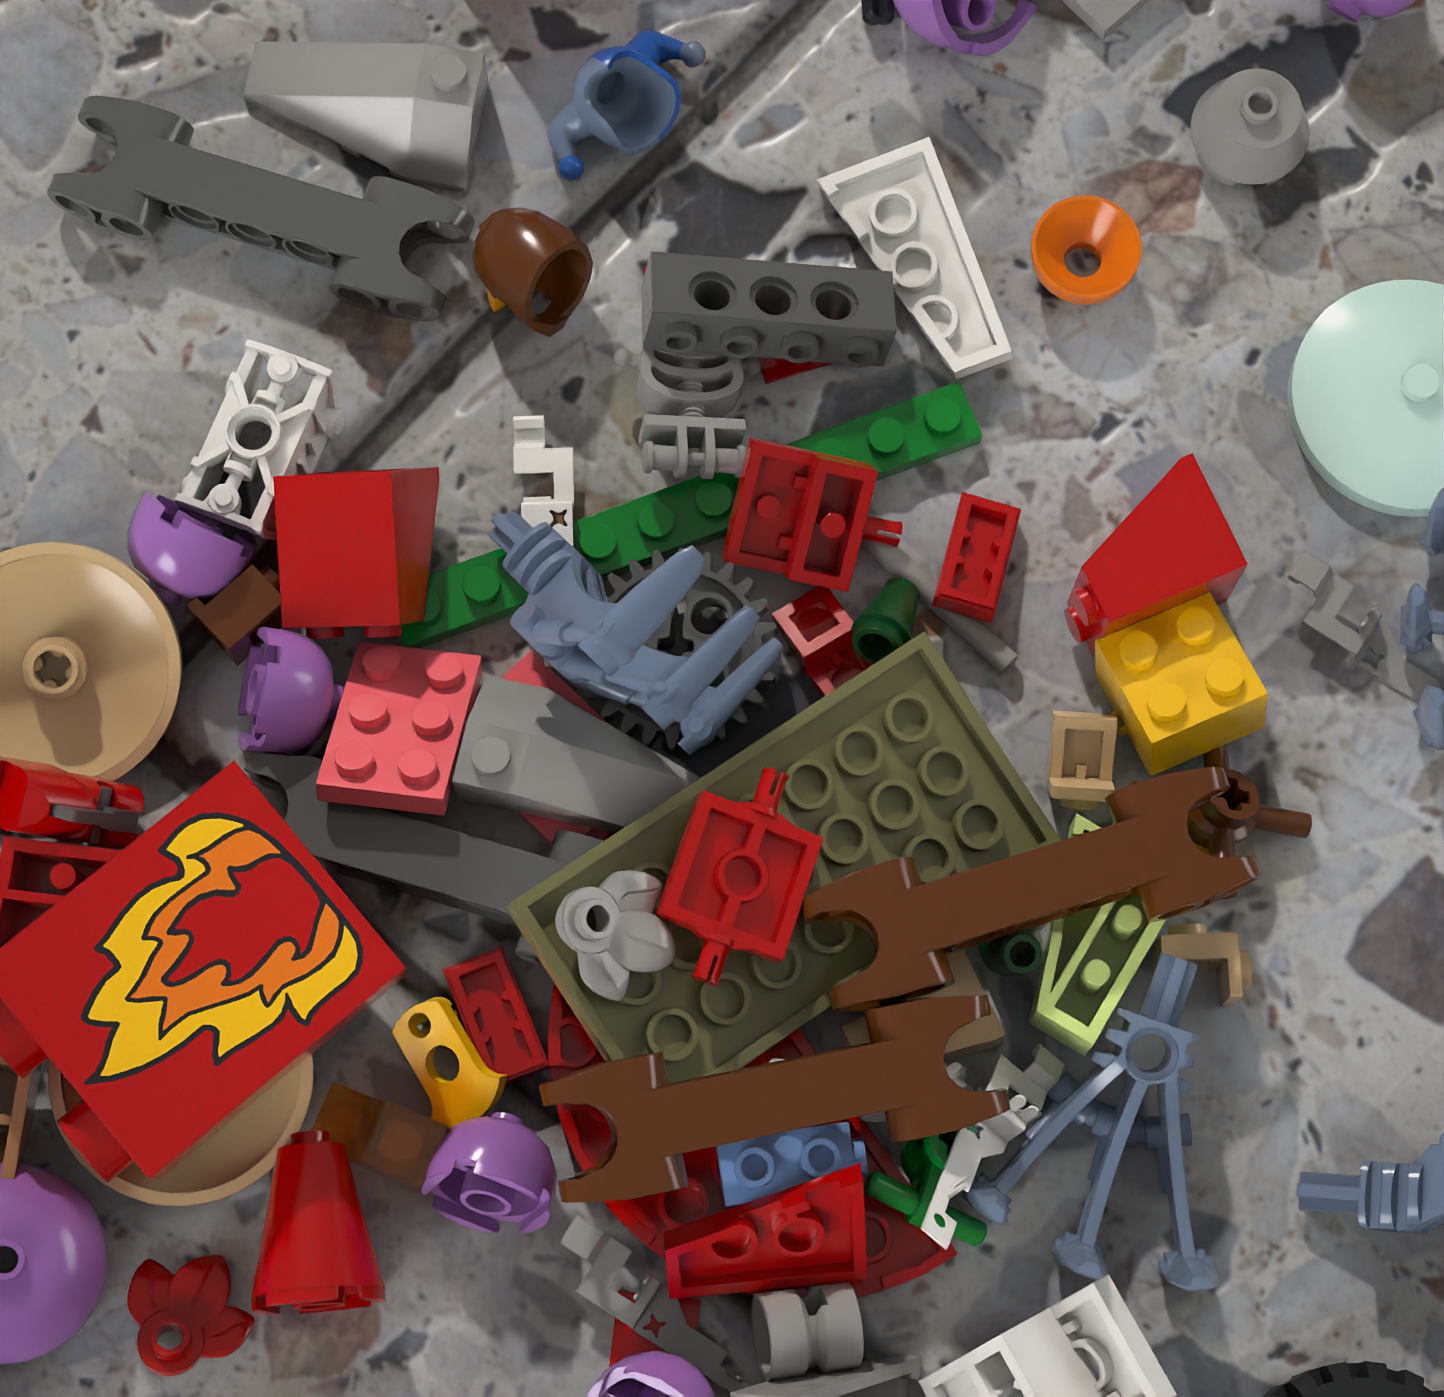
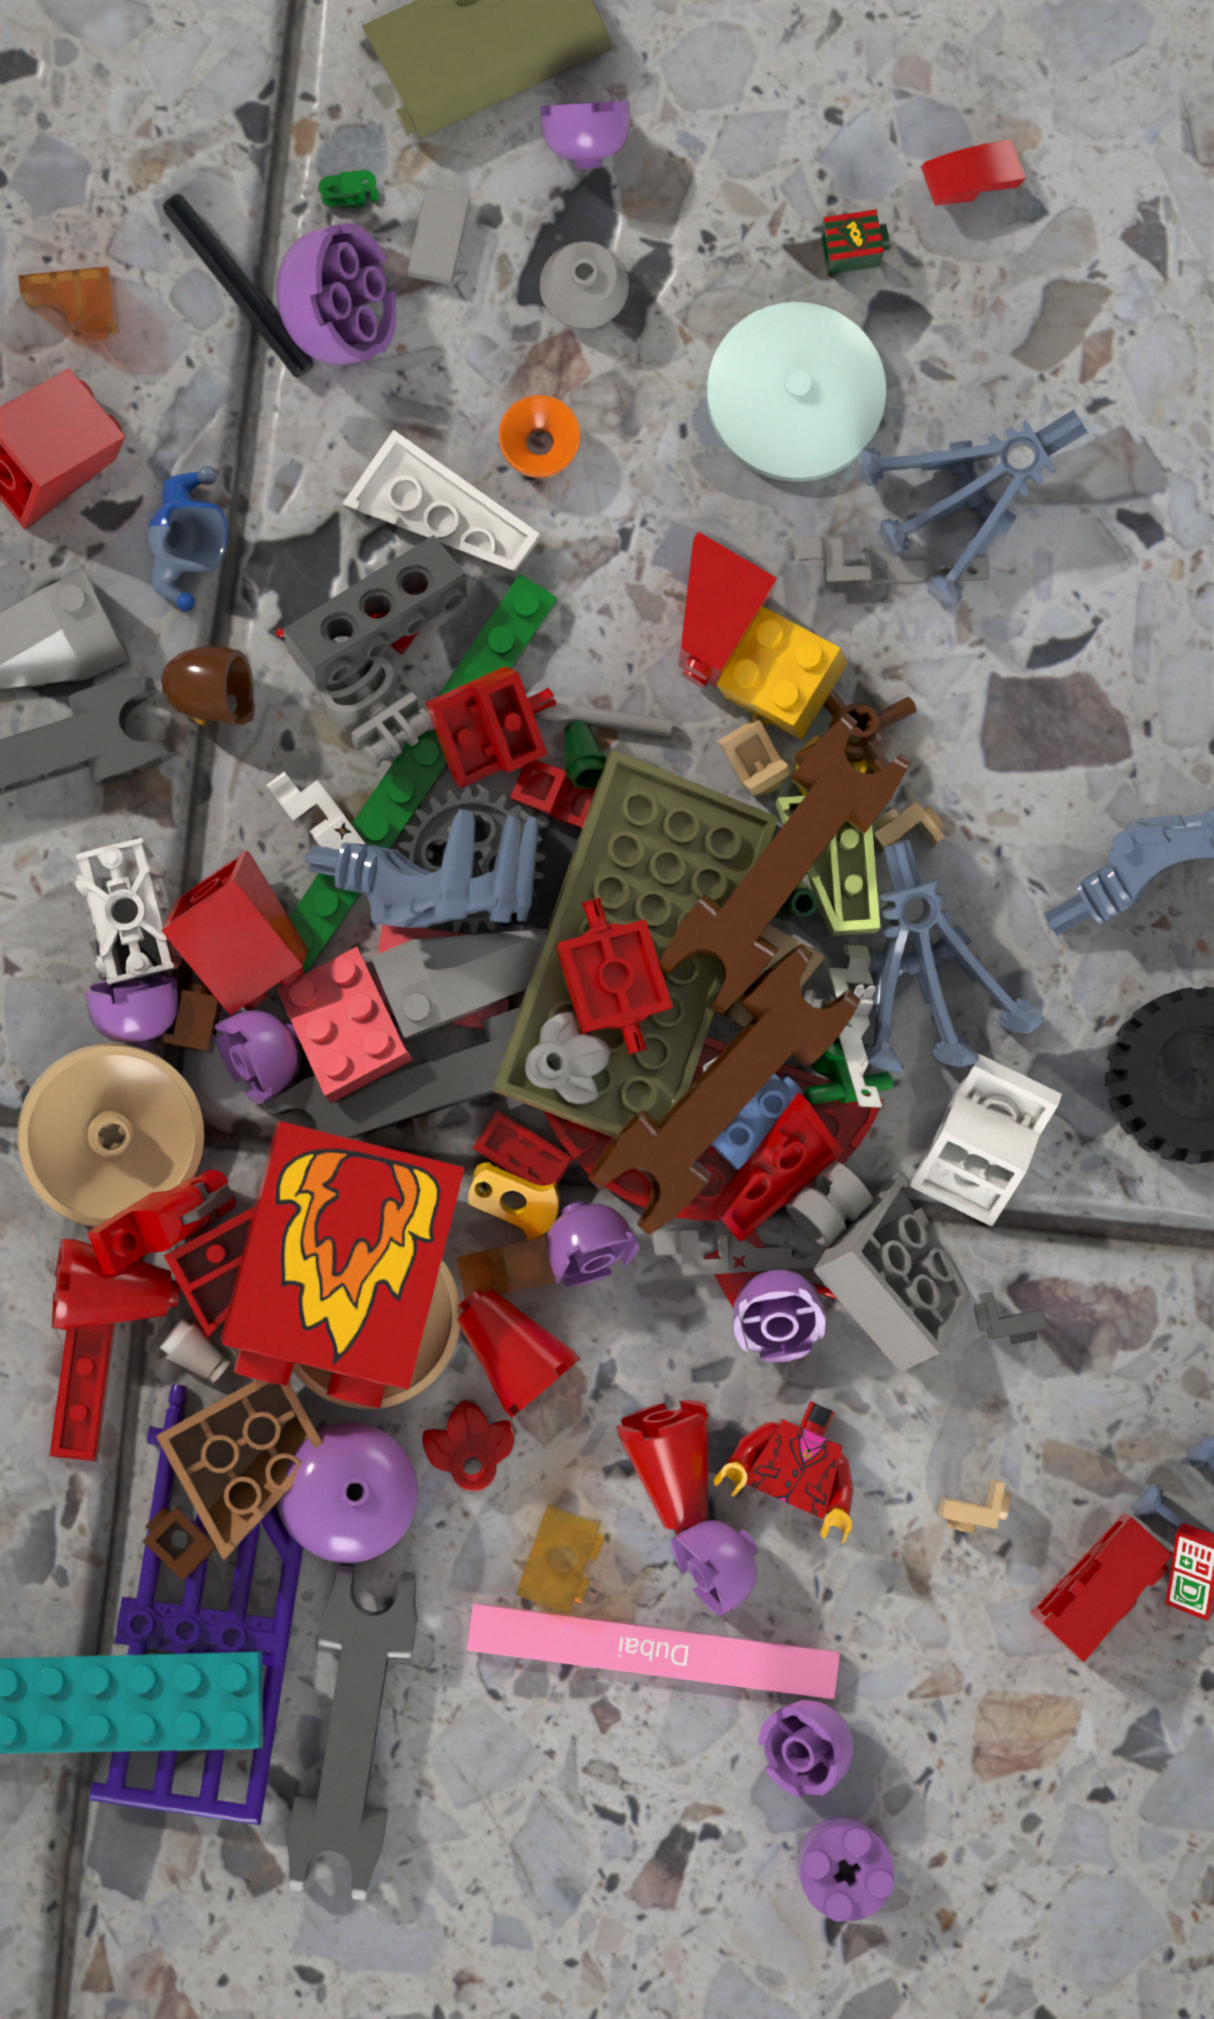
camera: 40 degrees left, 10 degrees up
red plate [931,492,1021,623] -> none

